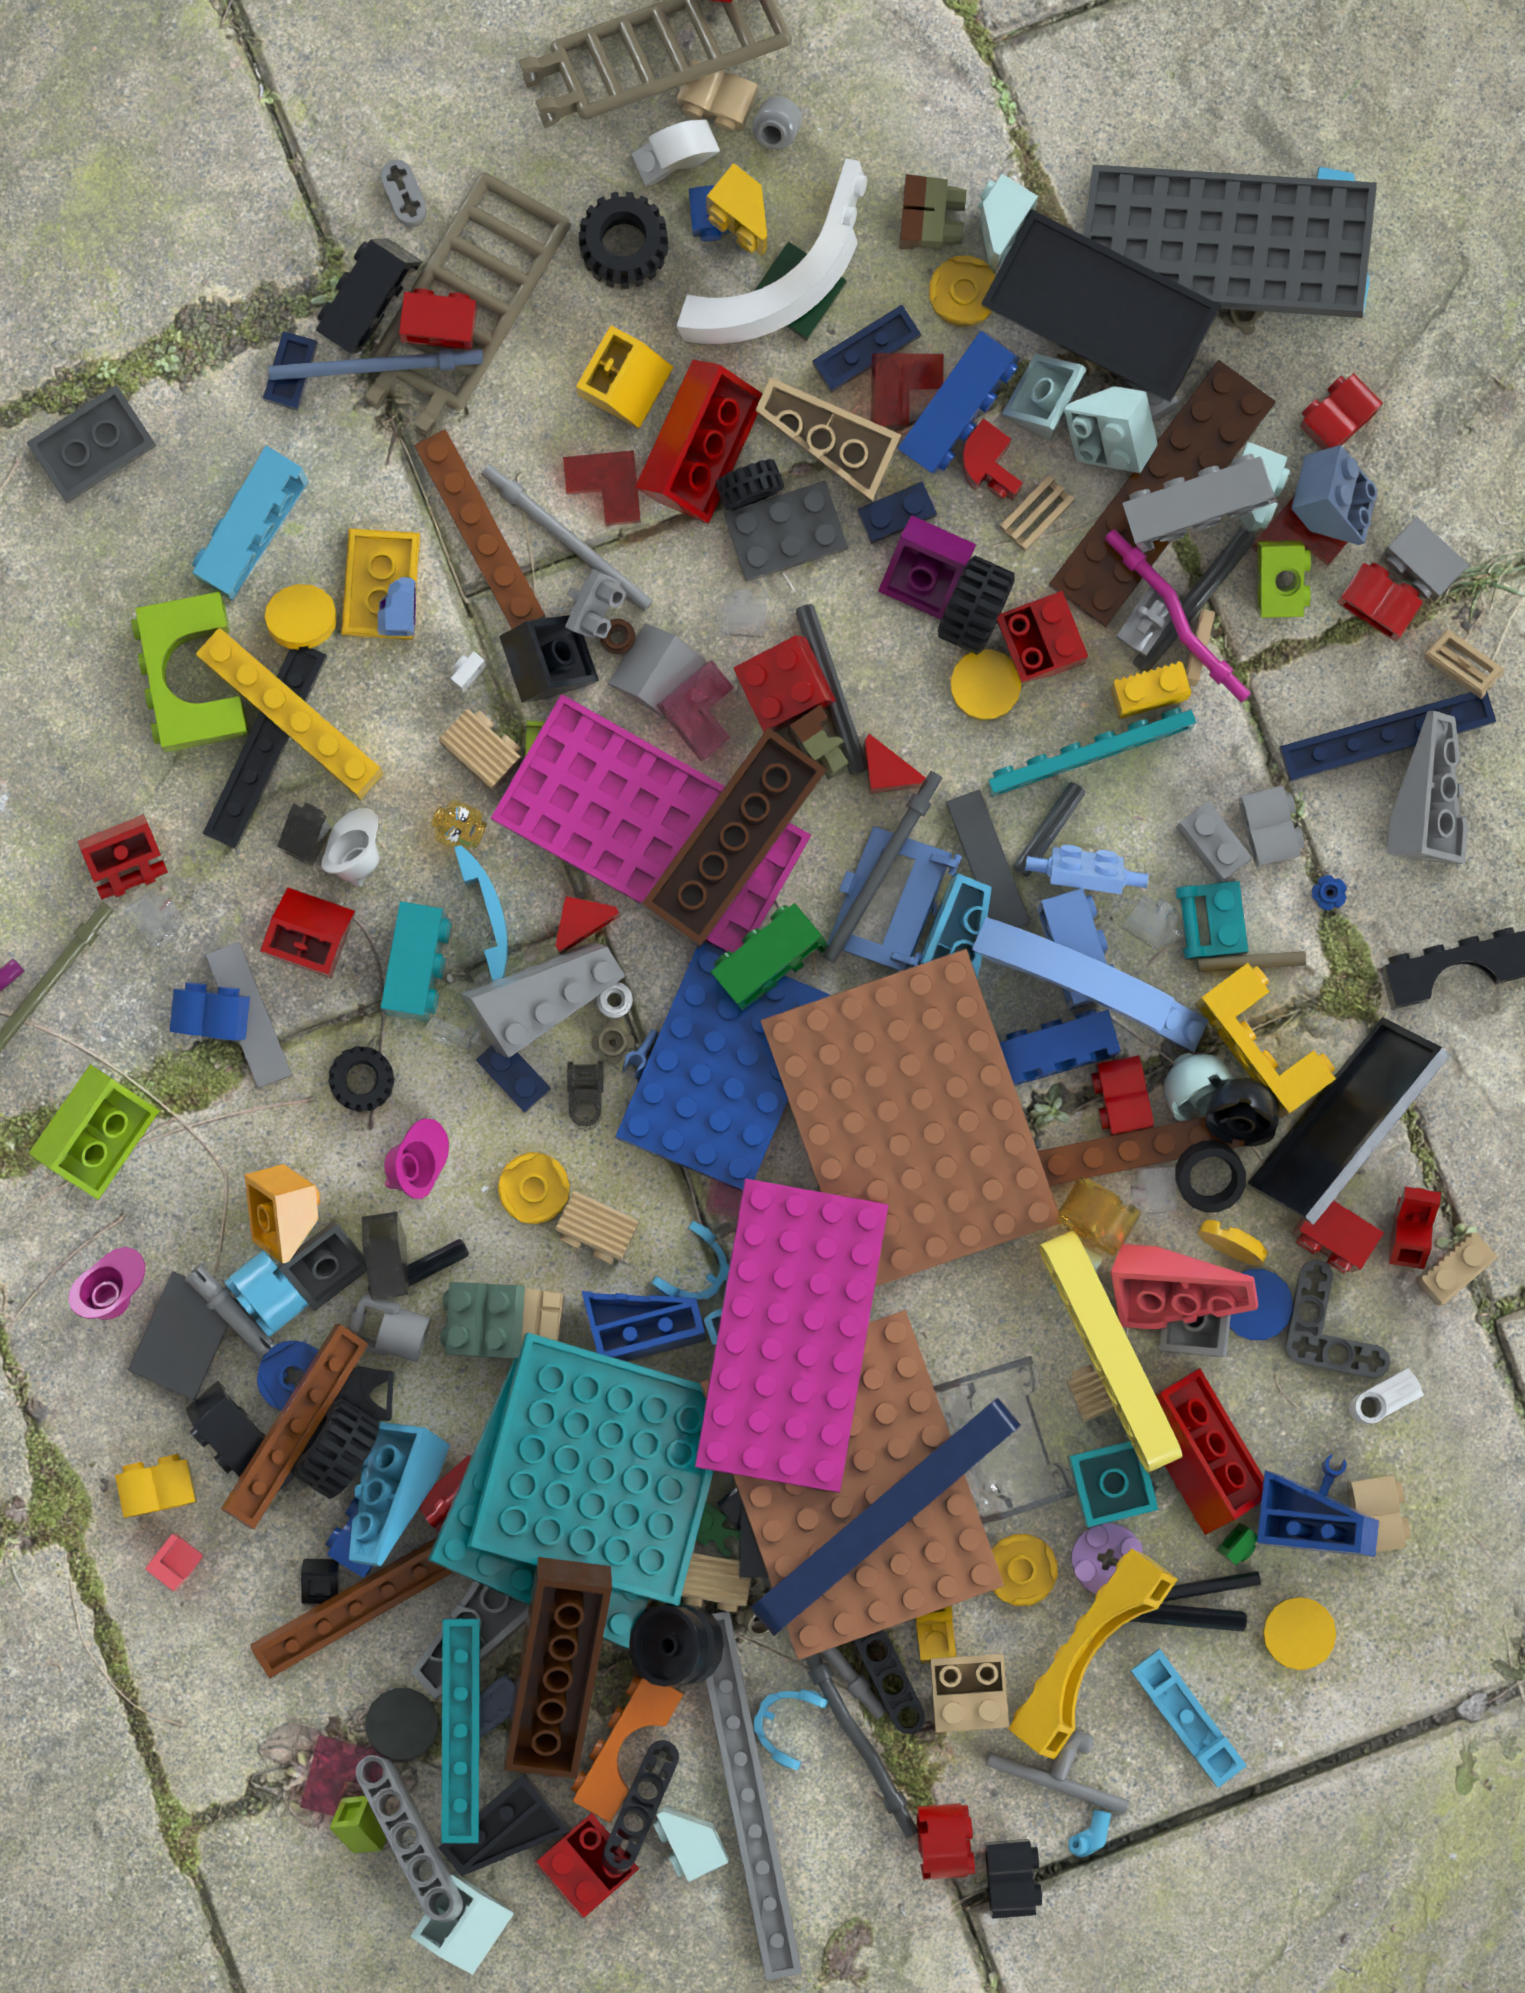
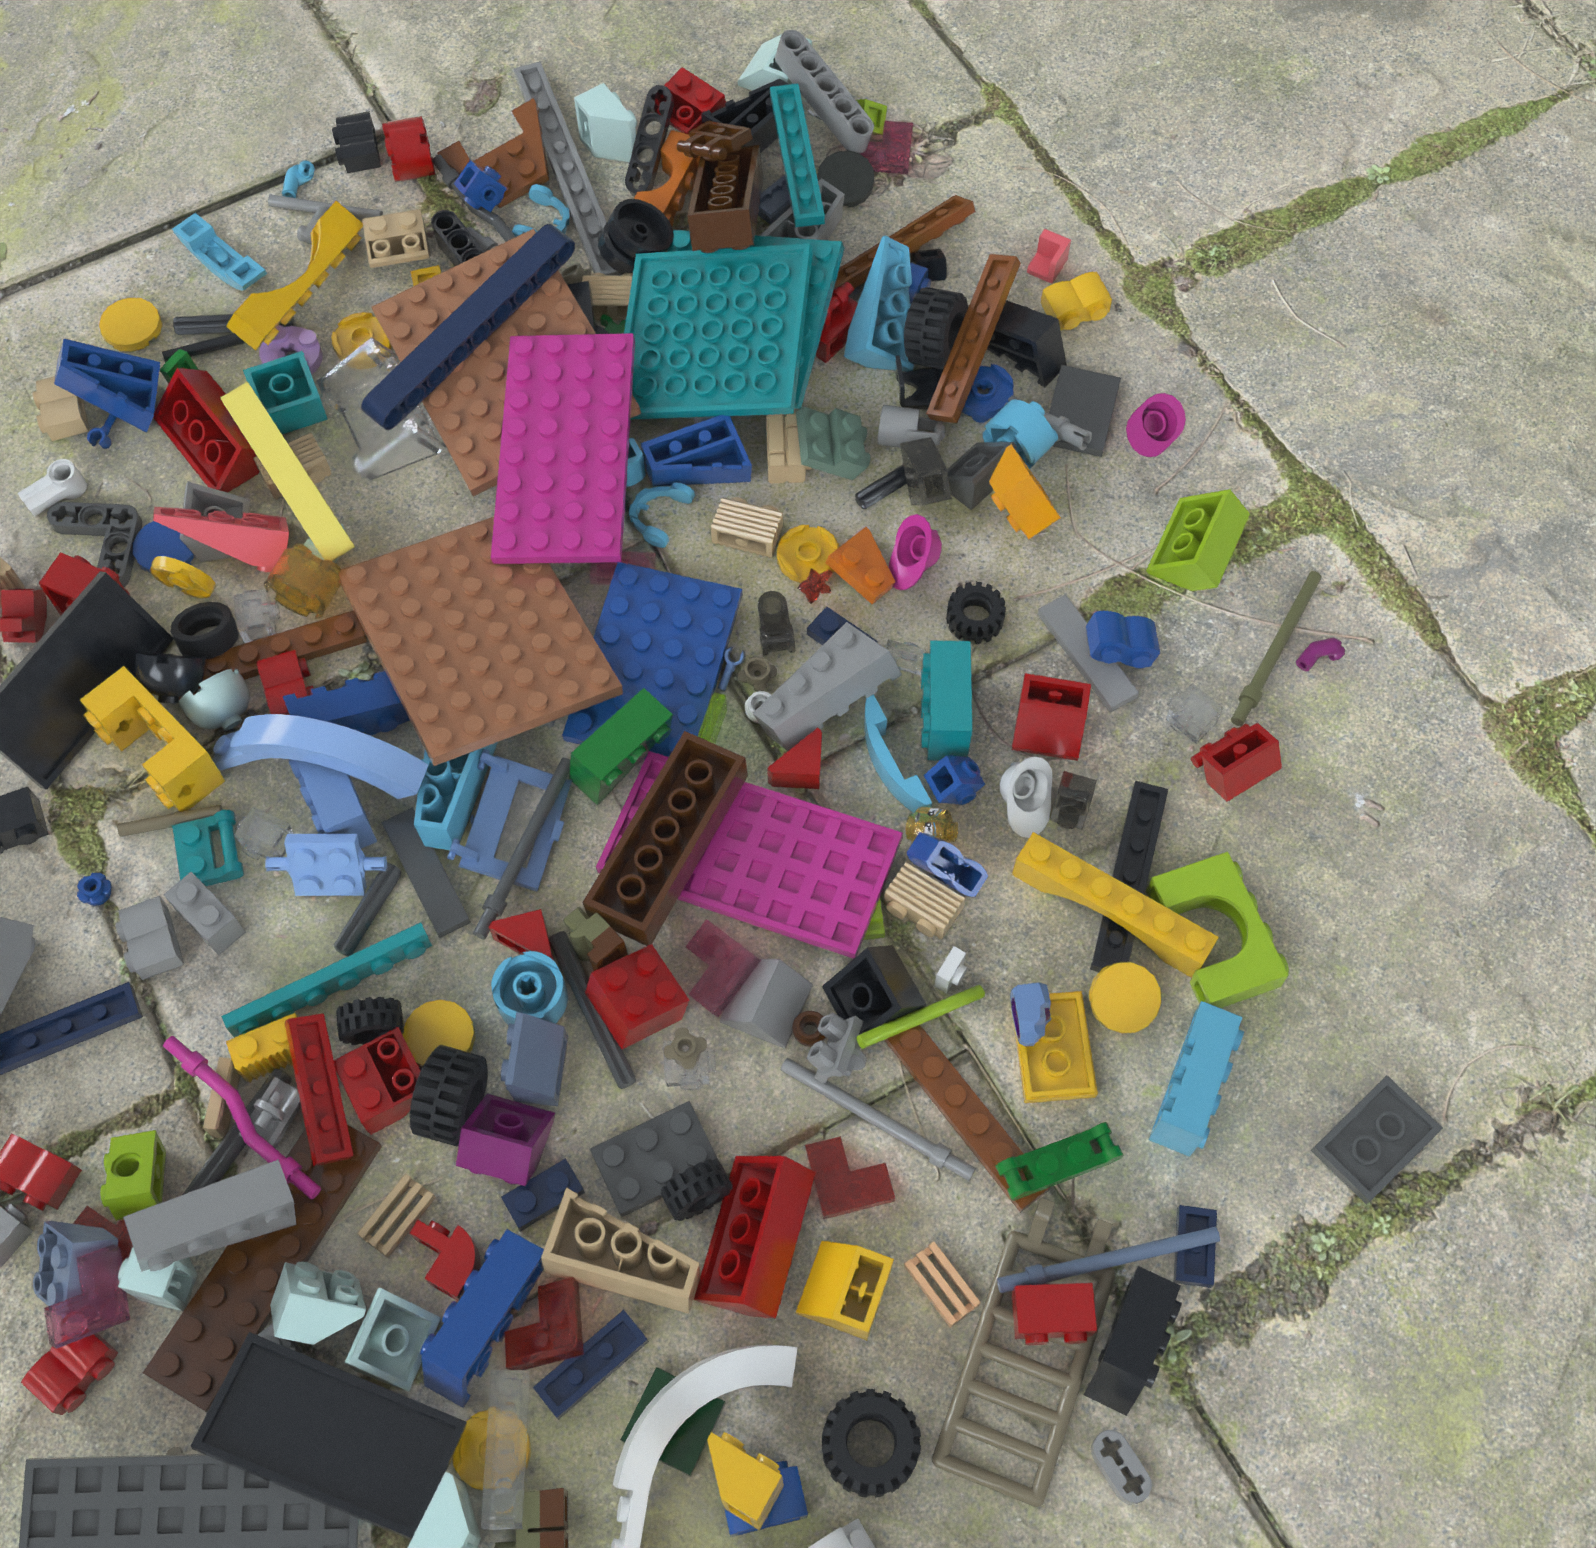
camera: 175 degrees right, 20 degrees down
none -> clear pink plate [44,1244,130,1349]
none -> red plate [284,1013,354,1166]
none -> black tyre [336,997,404,1045]
none -> dark orange wing [437,98,550,208]
none -> blue brick [454,160,507,213]
none -> clear plate [481,1370,530,1530]
none -> medium azure brick [491,951,568,1025]
none -> sand blue slope [501,1012,568,1106]
none -> dark tan plate [664,1027,707,1070]
none -> reddish brown plate [677,121,752,162]
none -> clear neon green tile [697,692,727,744]
none -> clear red plant [798,568,833,604]
none -> orange wing [825,527,895,604]
none -> lime bar [857,984,985,1049]
none -> light nougat tile [904,1241,981,1328]
none -> blue brick [907,832,988,897]
none -> blue brick [923,755,986,805]
none -> green plate [995,1122,1124,1201]

